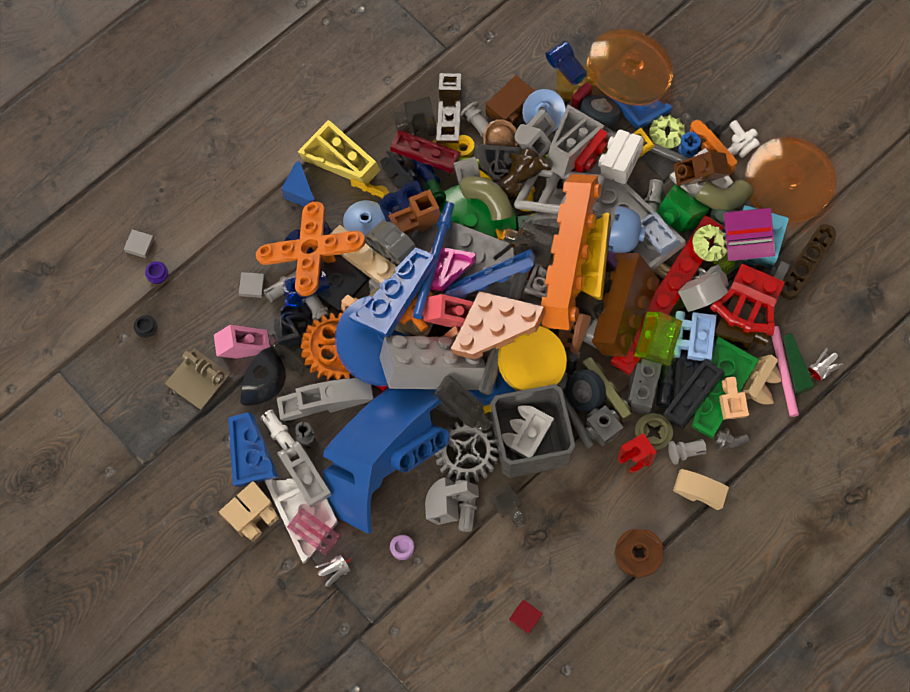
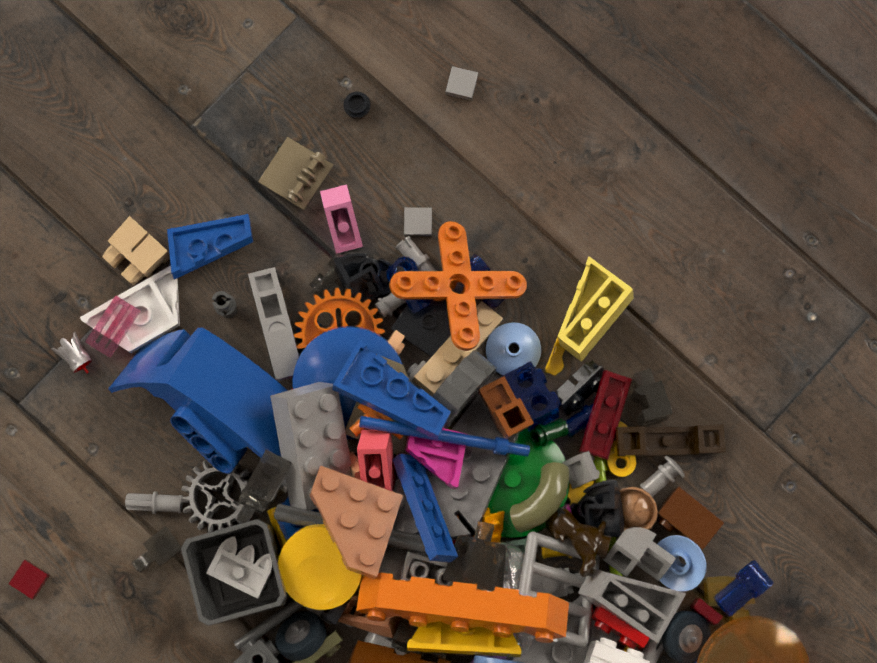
camera: 85 degrees right, 10 degrees up
dark purple plate [145,261,168,284] -> none
black piece [240,347,286,406] -> none
white pin [260,410,295,451] -> none
light grey plate [277,440,331,508] -> none
blue slope [281,161,315,207] -> none
lavender tile [390,535,414,560] -> none
light grey brick [425,477,479,525] -> none

